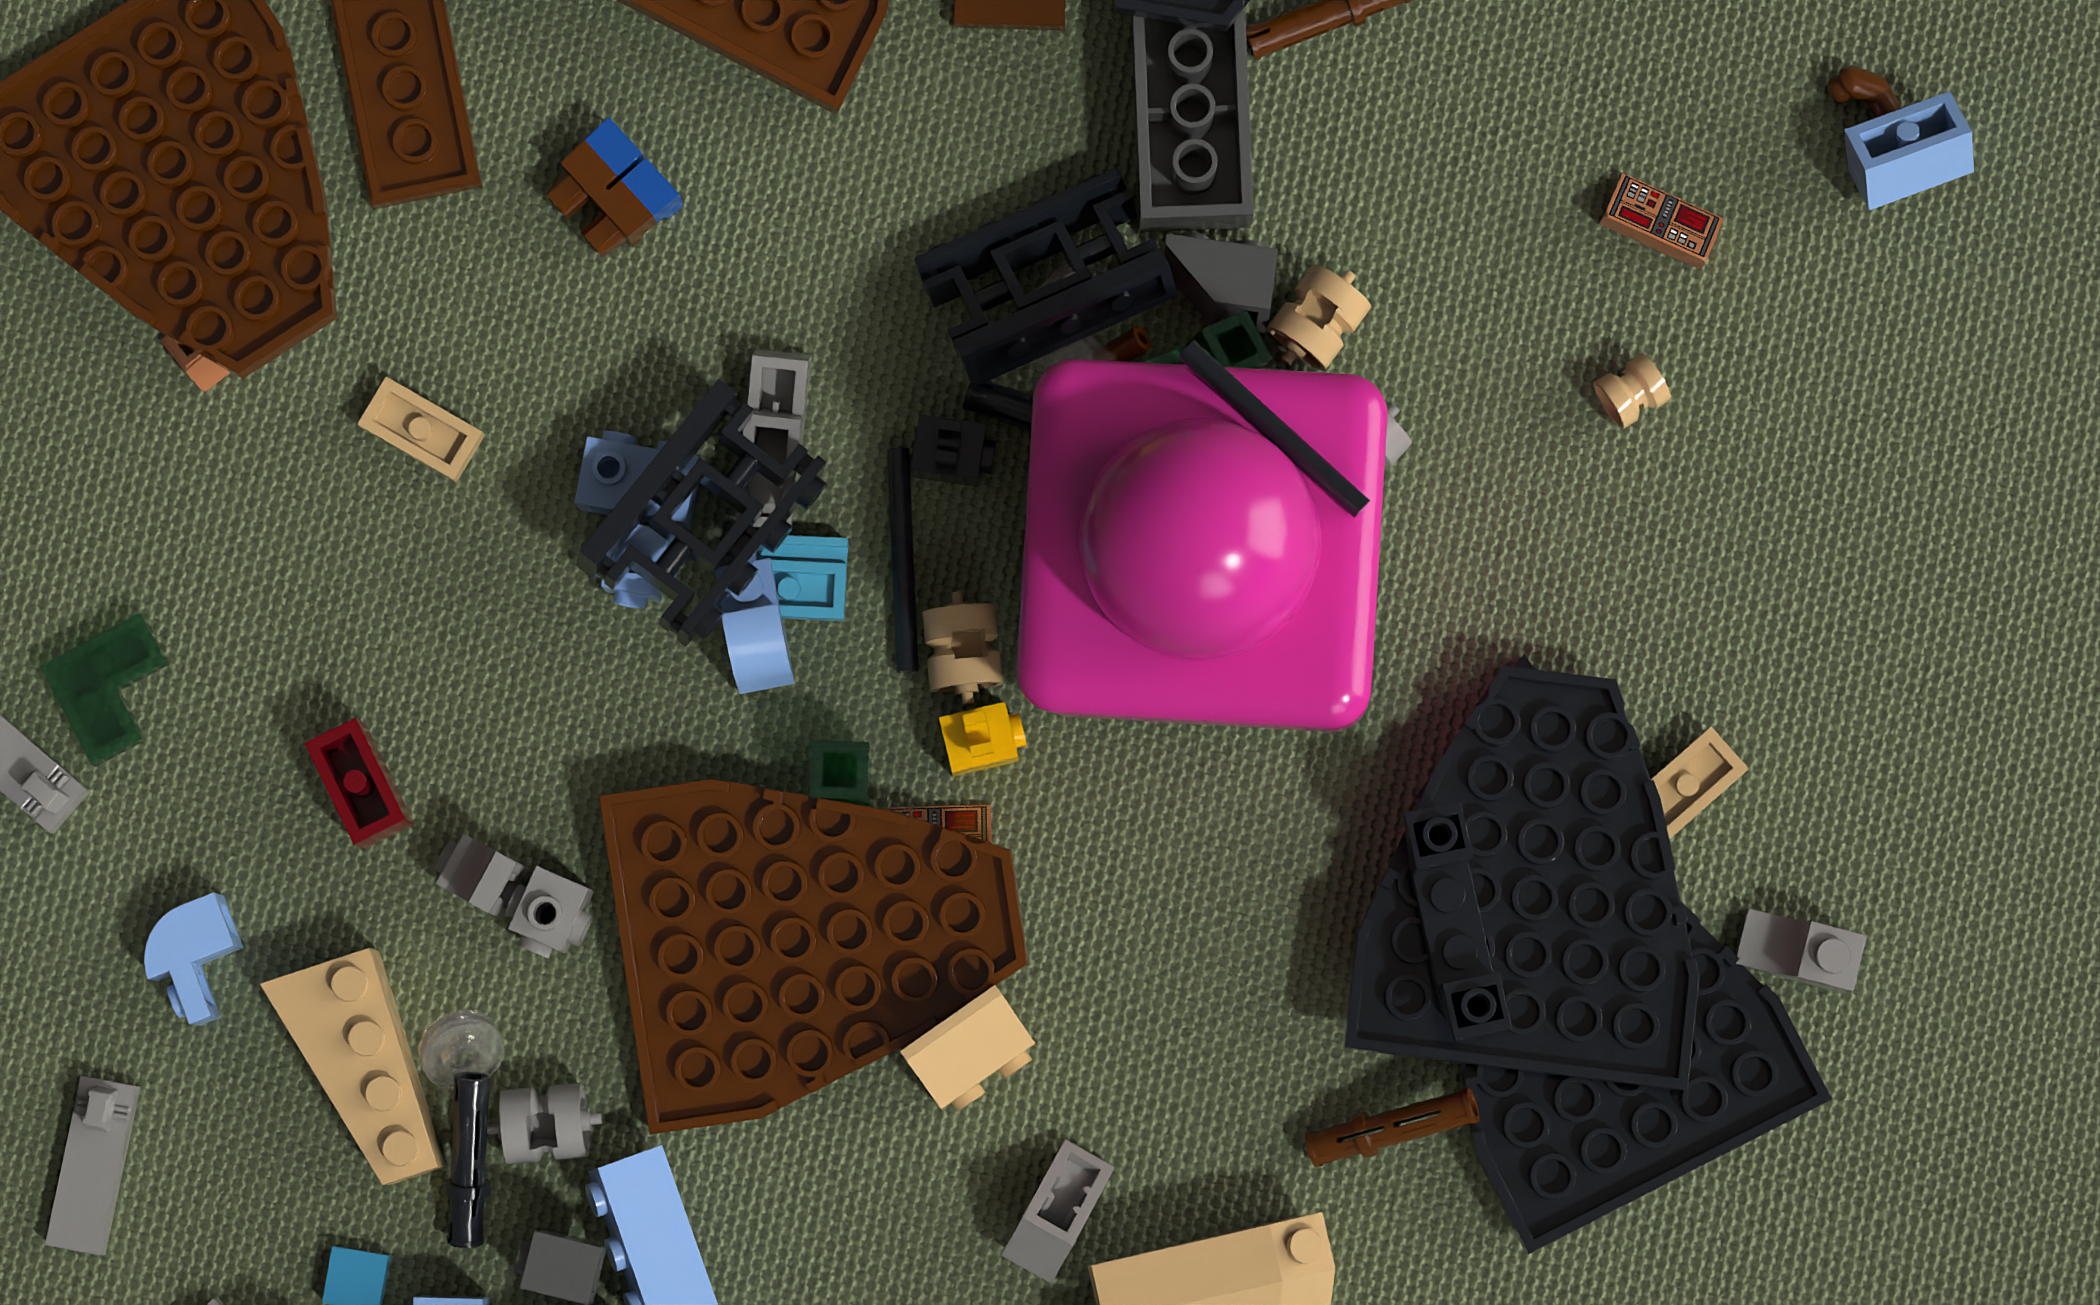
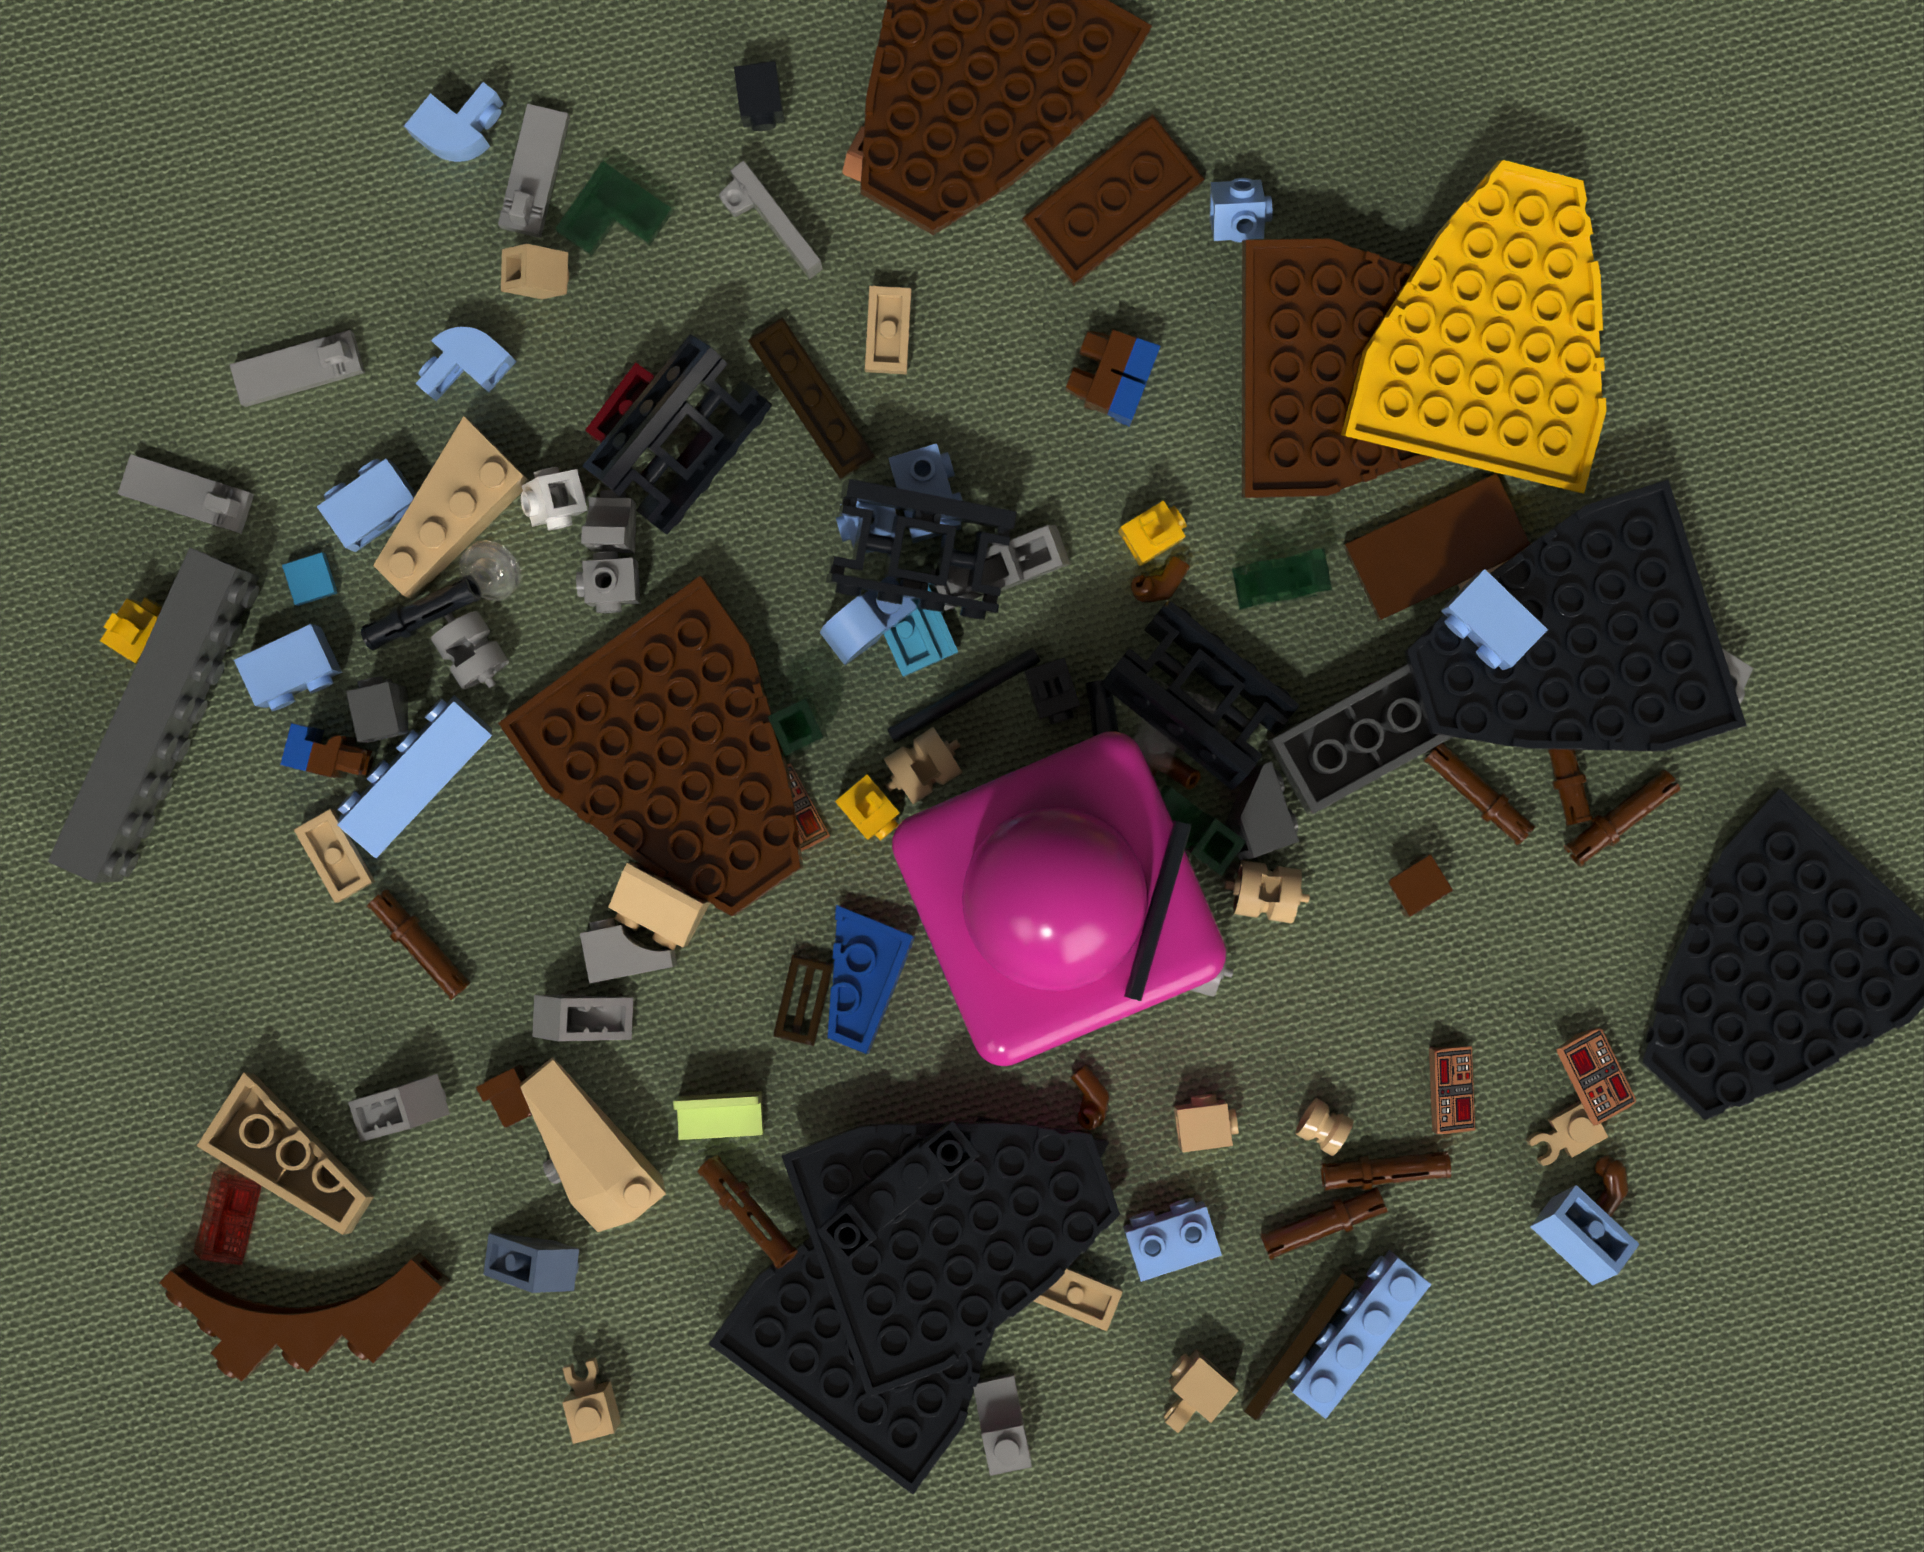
camera: 65 degrees right, 5 degrees up
none -> light blue brick [317,458,416,552]
none -> tan brick [501,243,569,299]
none -> white brick [521,467,587,531]
none -> light grey arch [580,918,677,983]
none -> black fence [583,334,772,534]
none -> yellowish green panel [673,1091,764,1140]
none -> light grey hinge [719,160,823,279]
none -> black brick [734,61,785,131]
none -> dark brown tile [748,317,875,481]
none -> dark brown tile [773,954,834,1046]
none -> blue wing [828,905,916,1054]
none -> reddish brown arm [1070,1064,1110,1130]
none -> yellow brick [1118,500,1187,566]
none -> light blue brick [1123,1198,1222,1282]
none -> reddish brown arm [1131,556,1190,603]
none -> tan brick [1163,1349,1239,1433]
none -> tan brick [1174,1094,1239,1152]
none -> clear green brick [1232,548,1332,610]
none -> dark brown tile [1241,1267,1355,1420]
none -> reddish brown pin [1260,1187,1388,1260]
none -> light blue brick [1286,1250,1432,1419]
none -> reddish brown pin [1320,1151,1451,1191]
none -> reddish brown panel [1388,854,1453,917]
none -> tan plate [1526,1101,1608,1166]
none -> slope [1556,1027,1636,1126]

